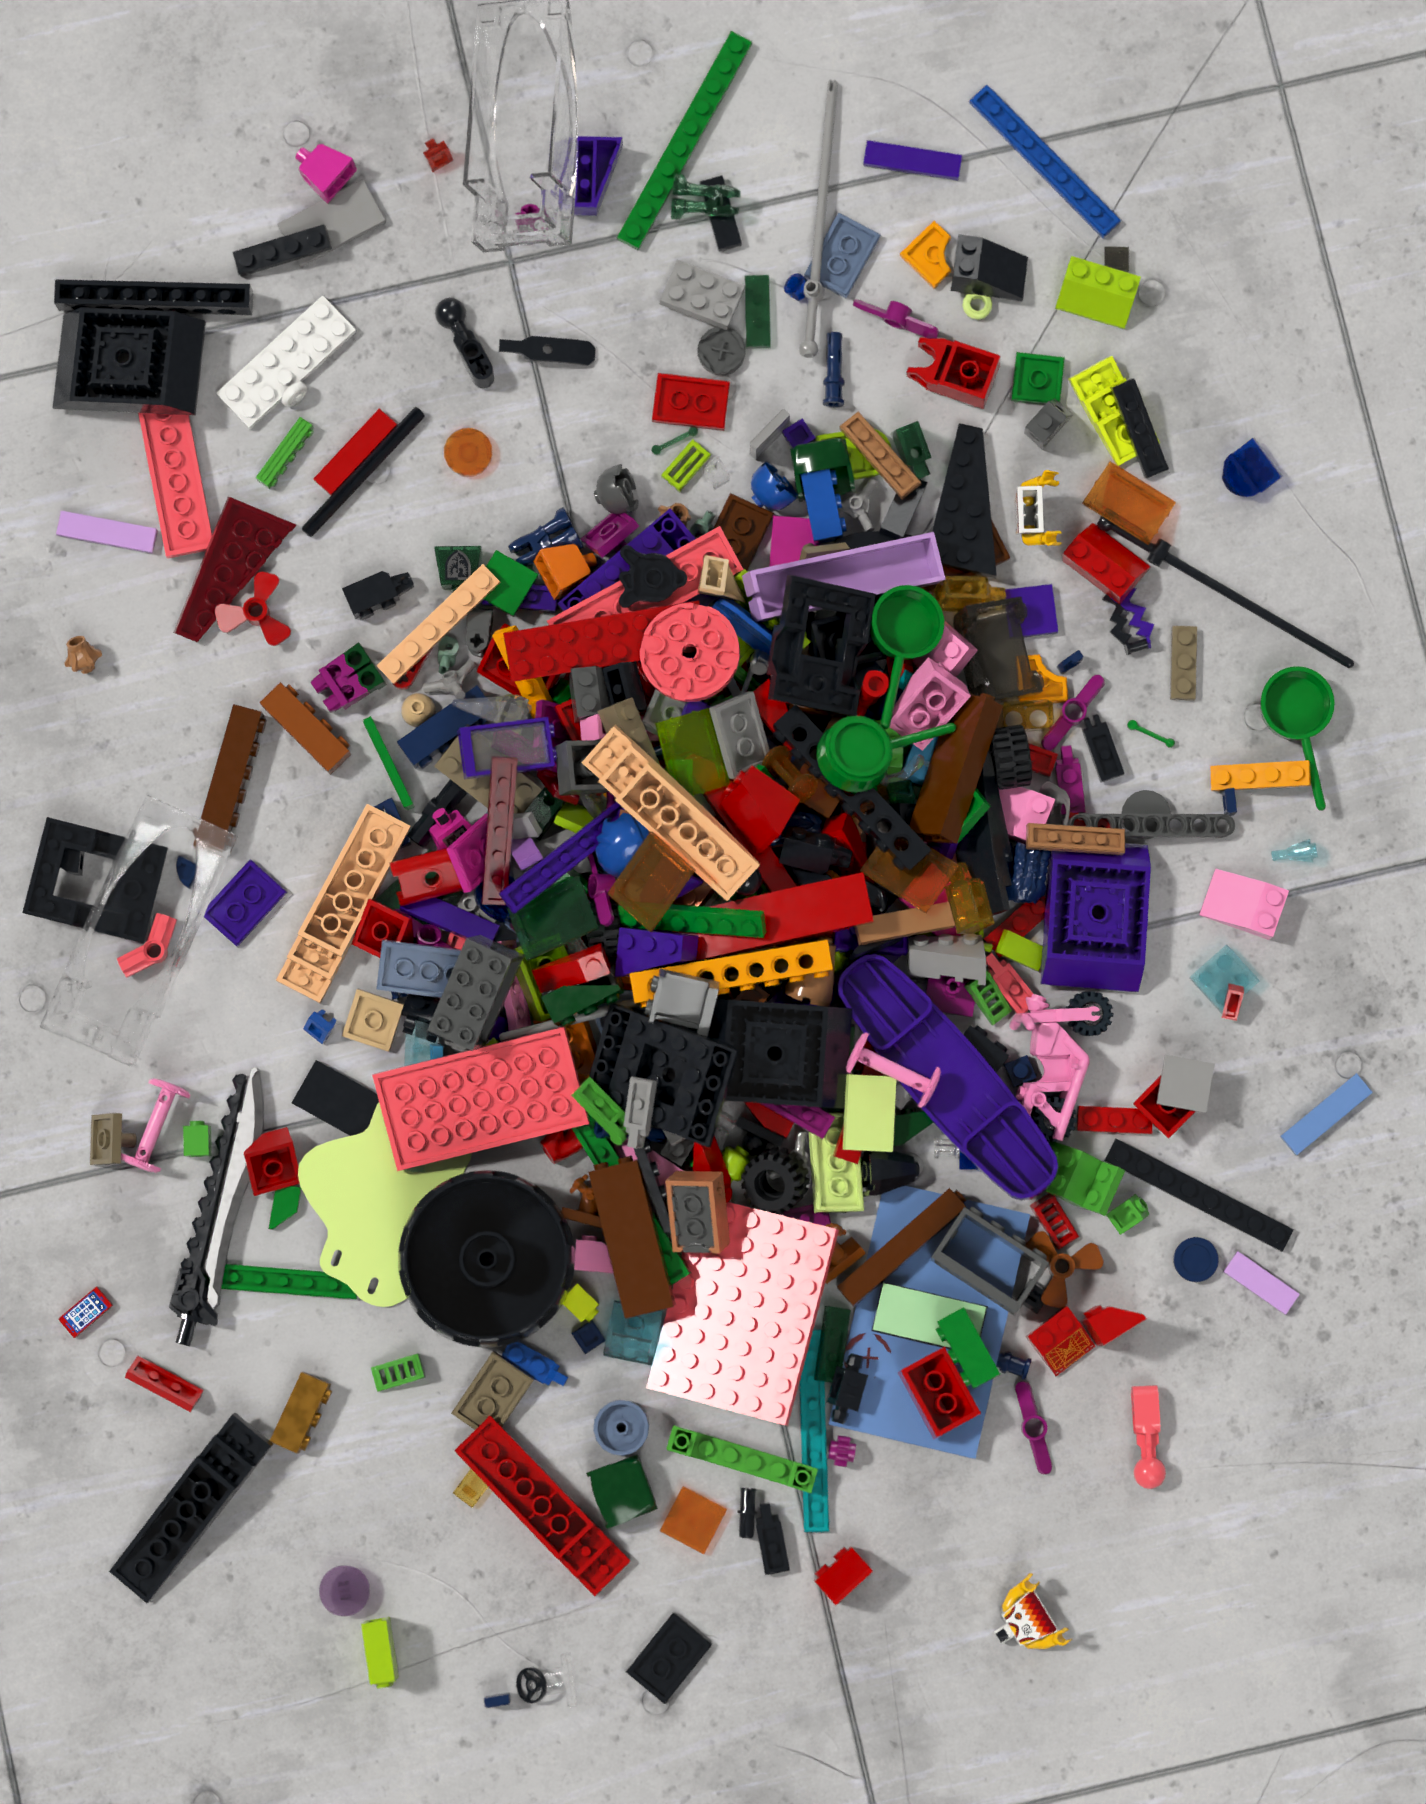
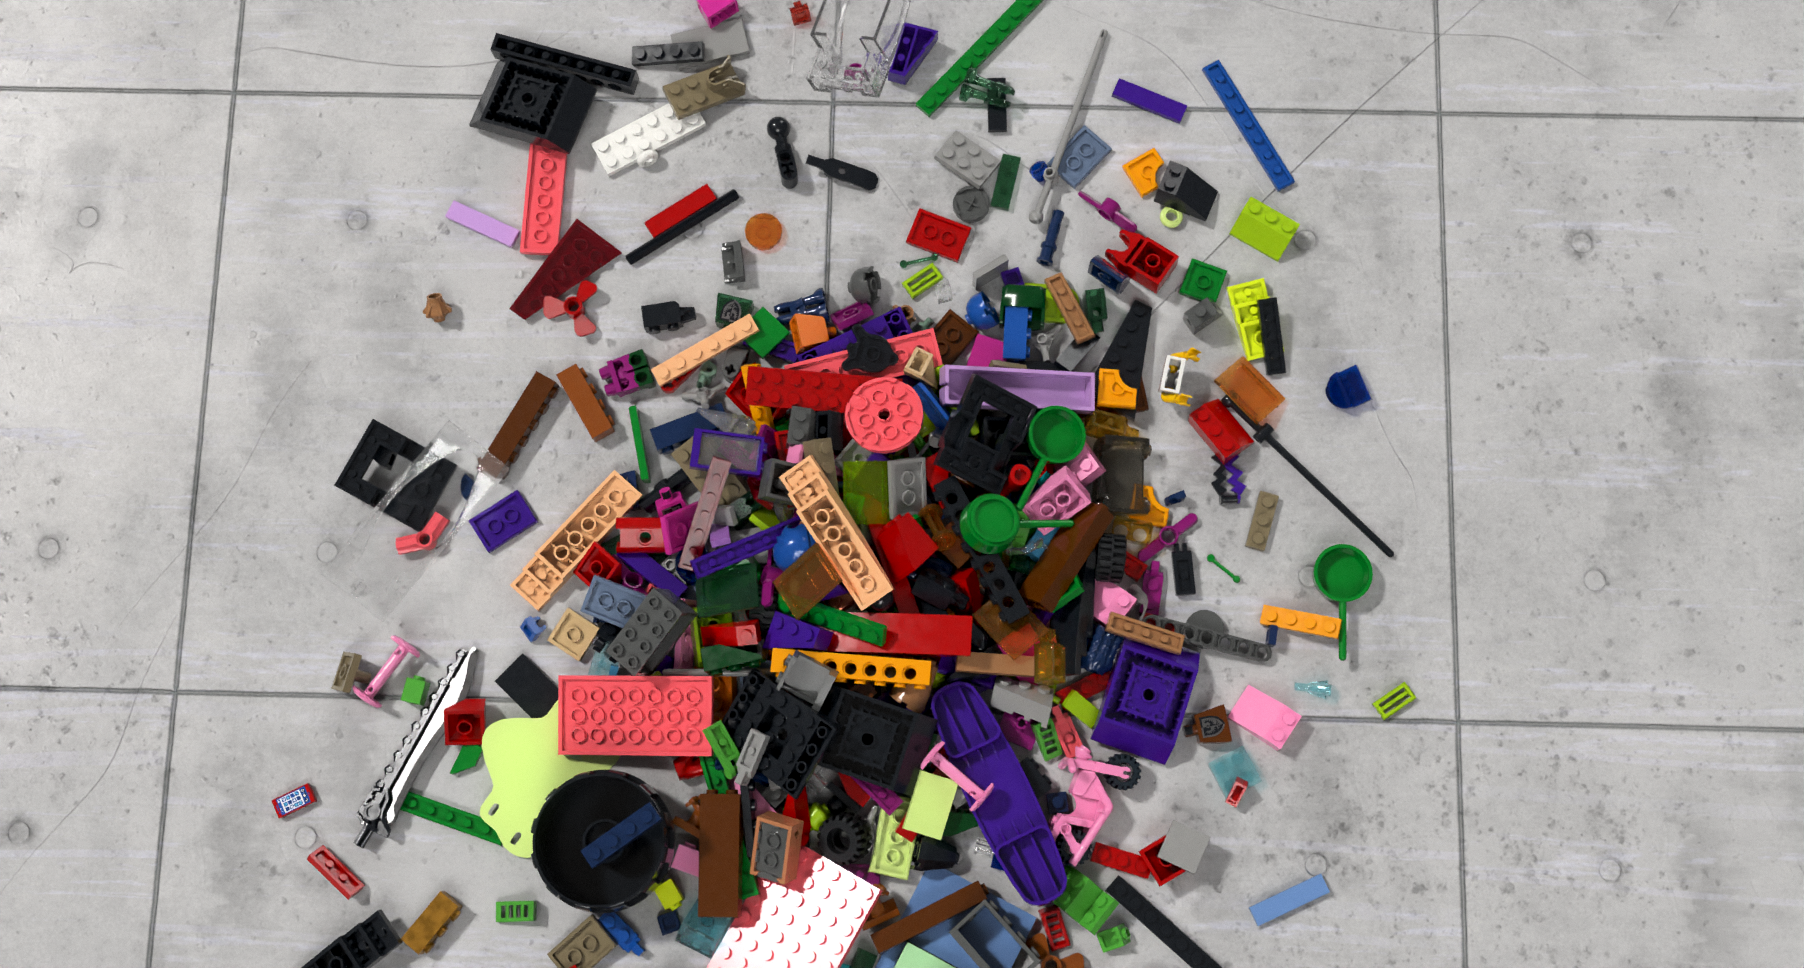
camera: 20 degrees right, 5 degrees down
bright green piece [255,417,314,489] -> none
tan brick [401,693,435,727] -> none
dark purple tile [1003,584,1058,639] -> none
clear smoke tile [1104,247,1129,273] -> none
none -> dark blue brick [581,802,663,868]
none -> dark tan plate [662,55,746,120]
none -> dark grey hinge [721,240,745,284]
none -> dark blue slope [1087,255,1130,294]
none -> light orange tile [1097,368,1137,409]
none -> reddish brown torso [1183,704,1232,744]
none -> lime tile [1372,682,1416,720]

